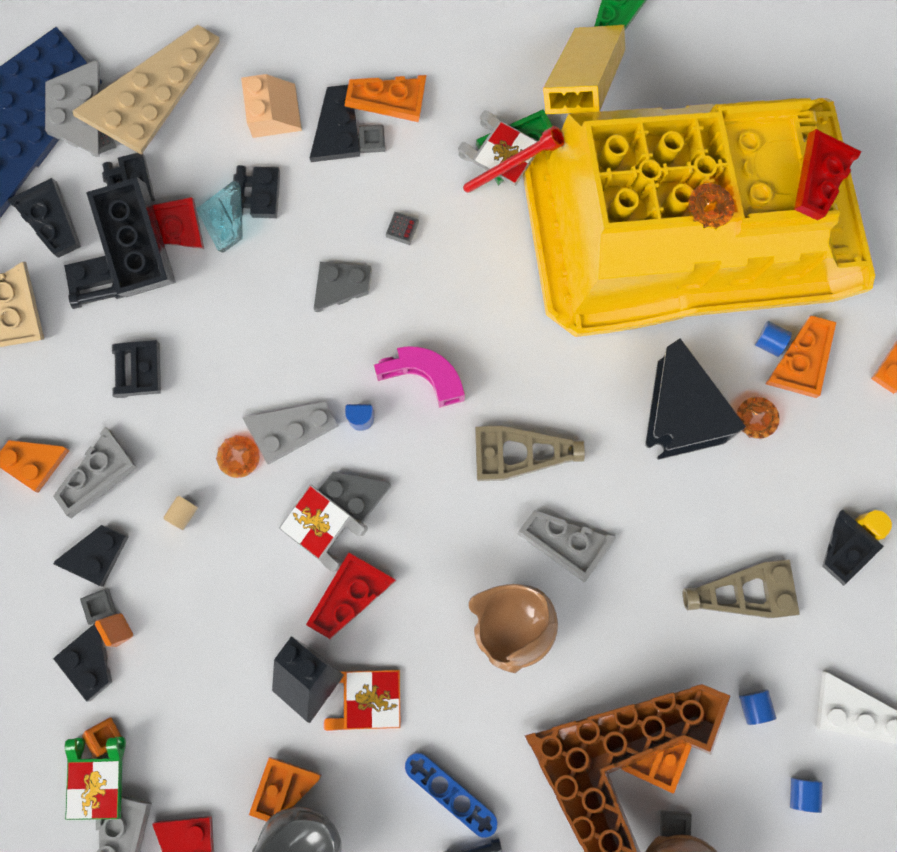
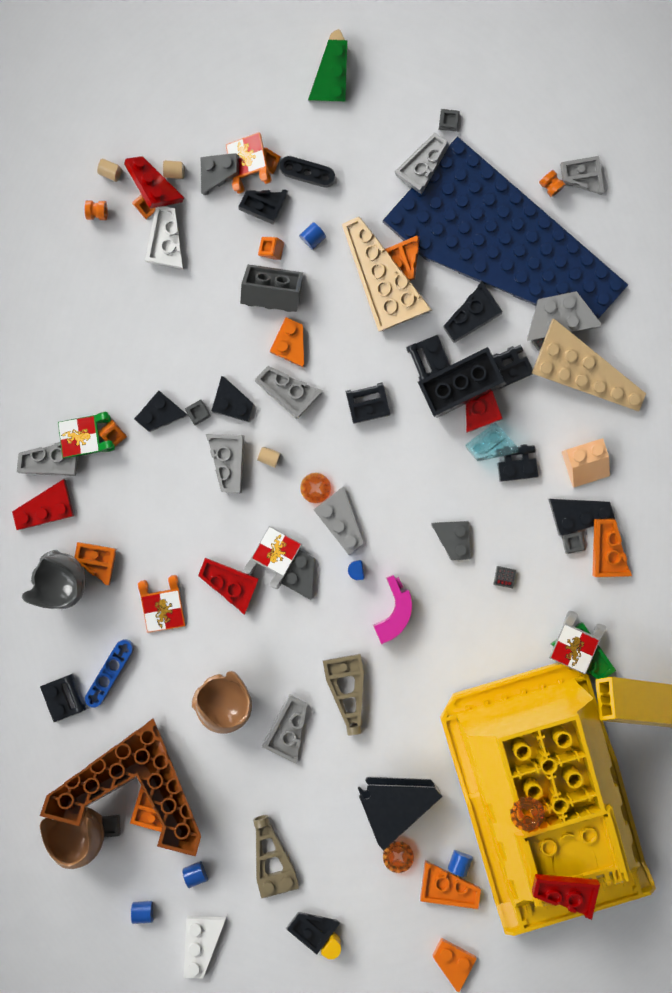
camera: 75 degrees right, 10 degrees up
orange slope [95,613,133,647] -> none
black slope [272,636,344,723] -> none
piece [463,126,565,193] -> none
none -> light grey wing [206,434,245,493]

